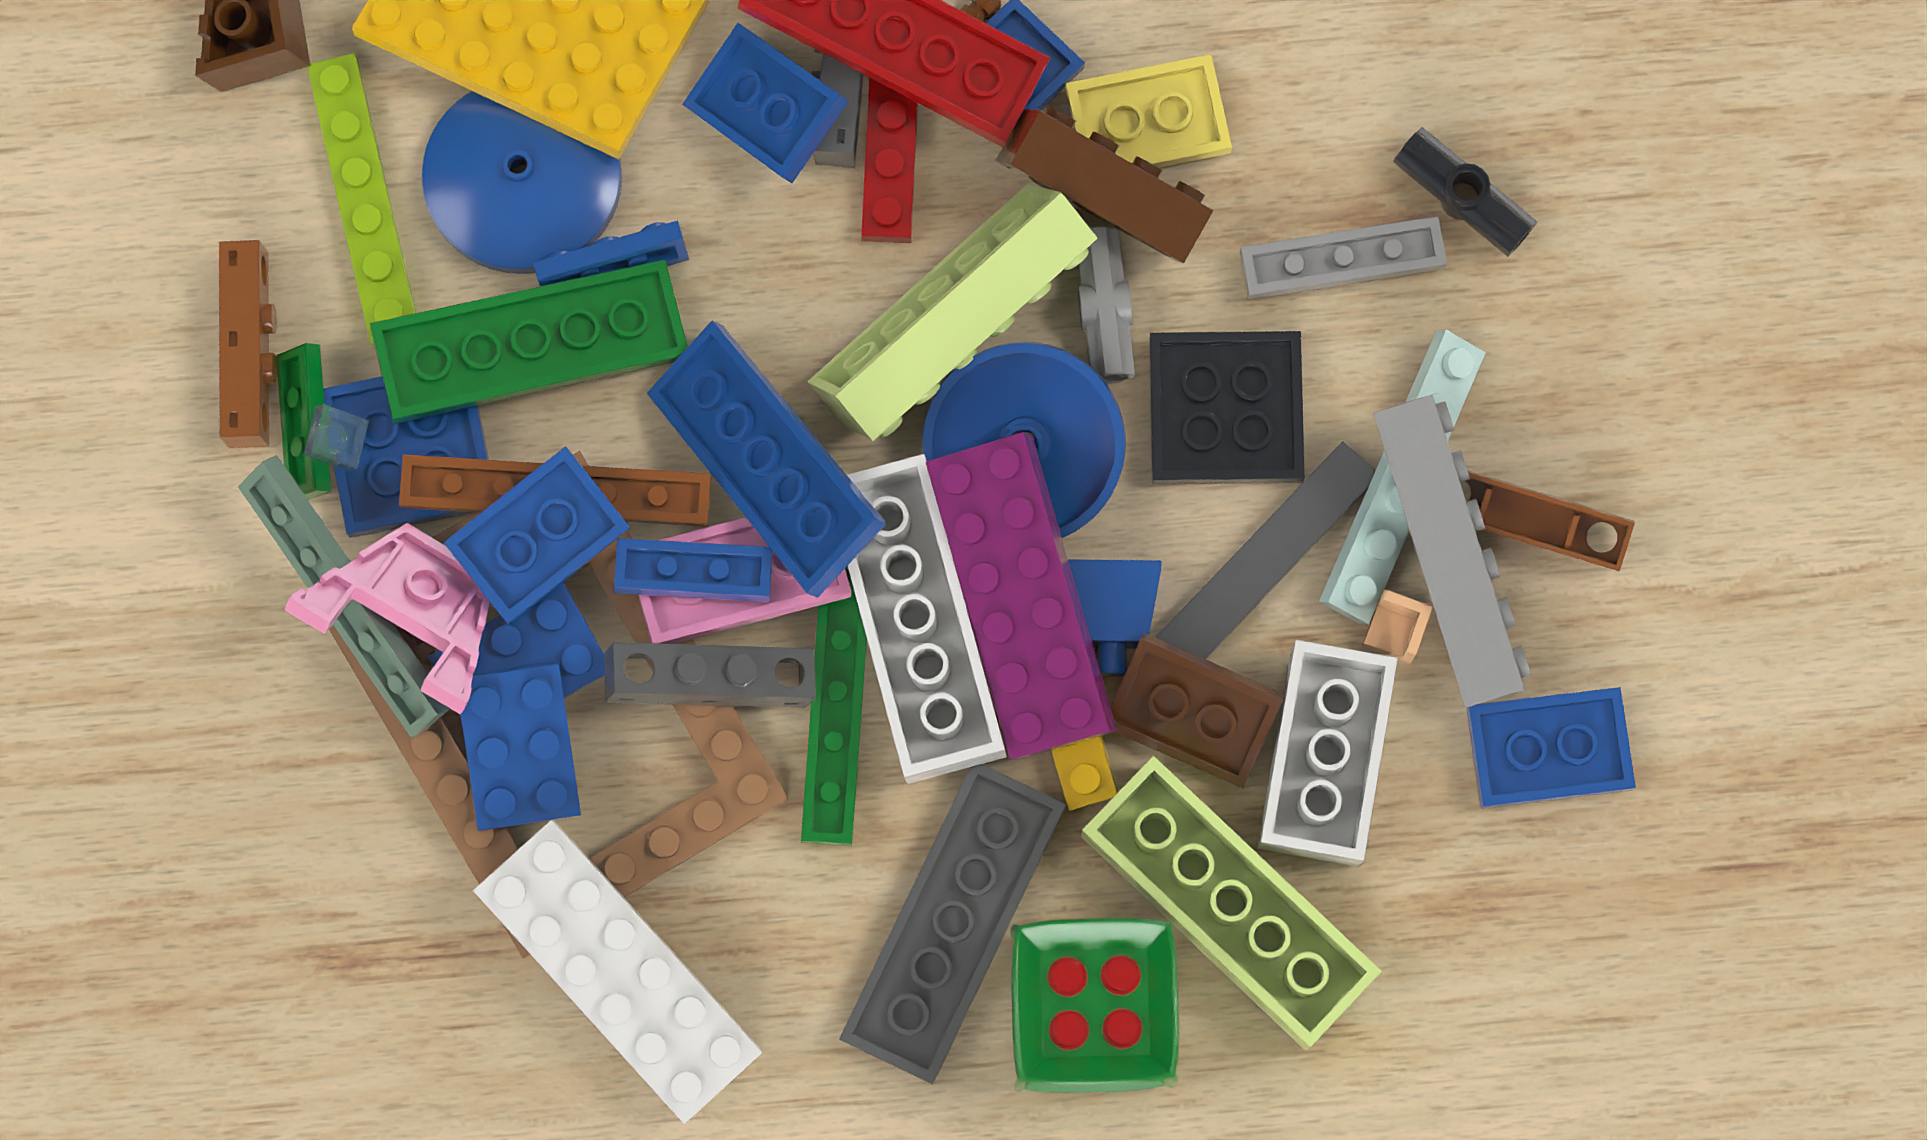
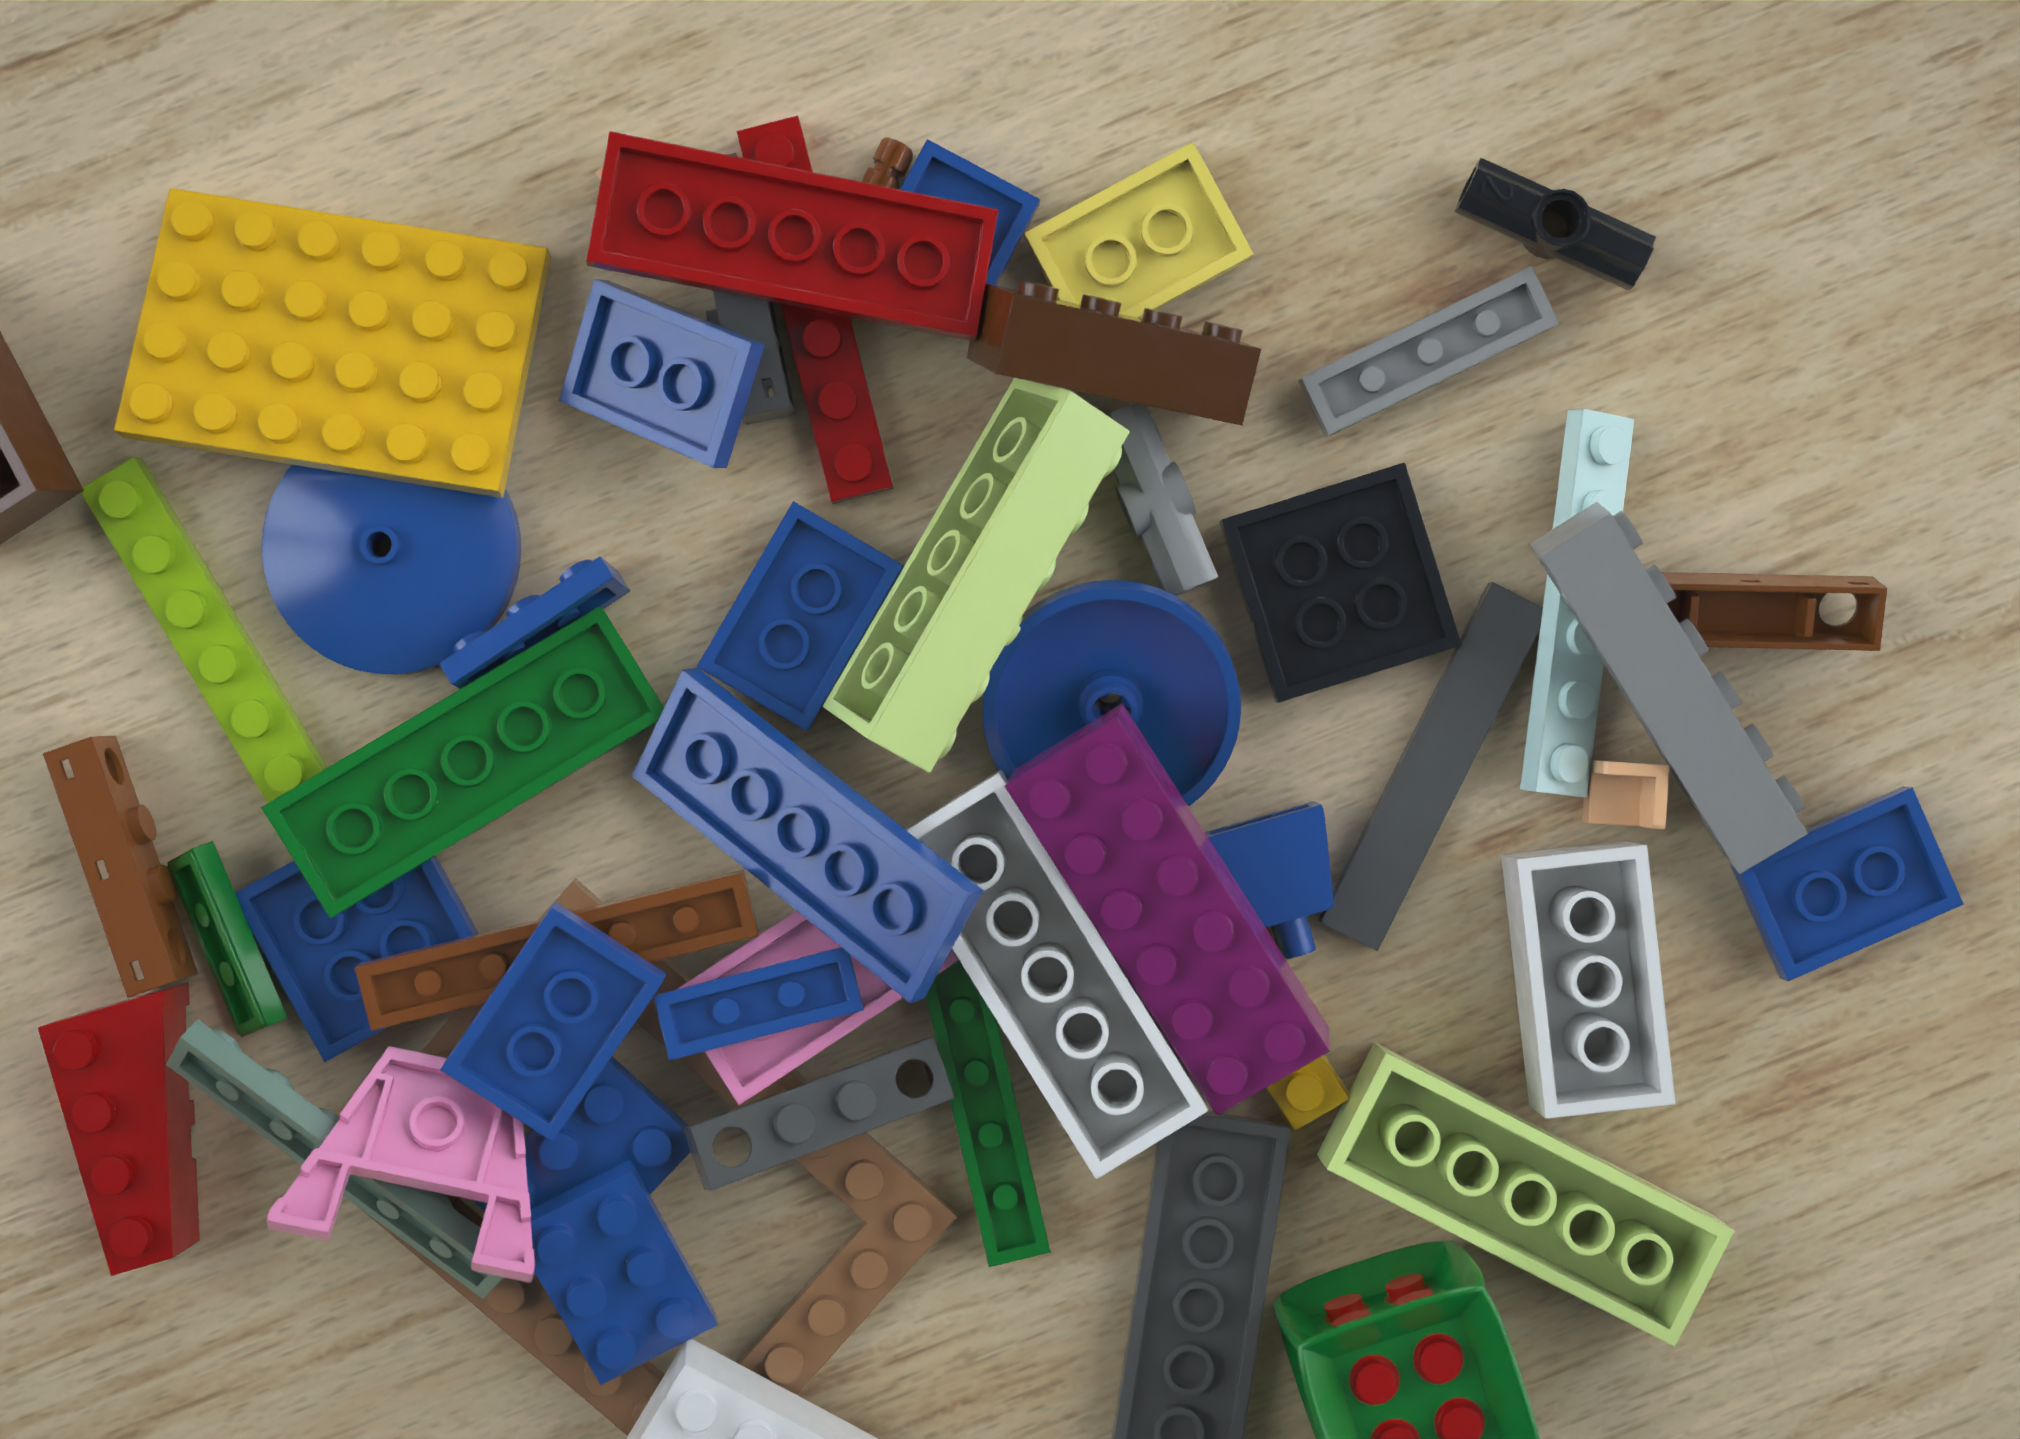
camera: 15 degrees left, 10 degrees up
clear light blue plate [304,404,369,470] -> none
reddish brown plate [1111,632,1285,788] -> none
none -> red wedge [37,982,200,1276]
none -> blue plate [697,501,904,731]

